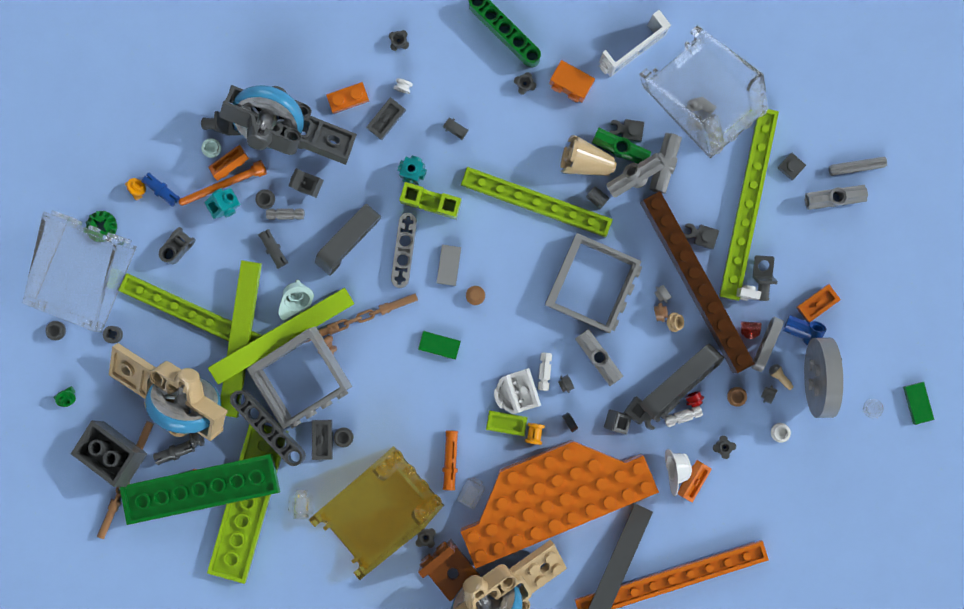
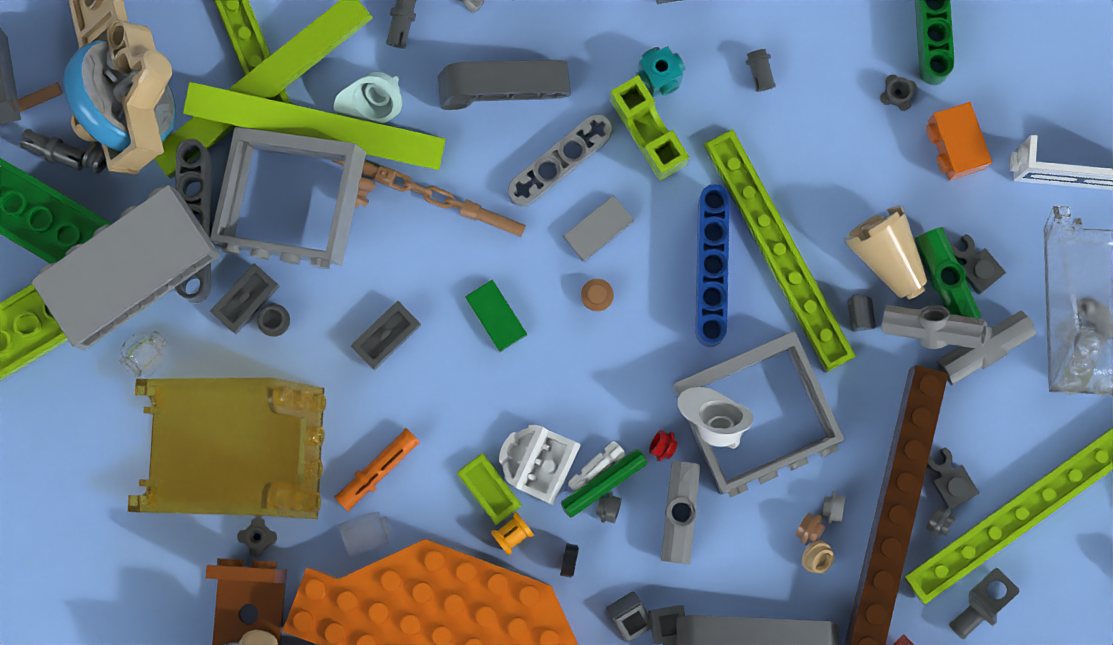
camera: 40 degrees right, 5 degrees down
white plate [736,285,761,301] -> none
none -> light grey brick [31,185,221,350]
none -> dark grey plate [351,301,421,370]
none -> green axle [561,449,647,518]
none -> red plate [649,430,678,462]
none -> white piece [677,387,753,449]
none -> blue beam [695,184,730,347]
none -> dark grey plate [926,506,956,538]

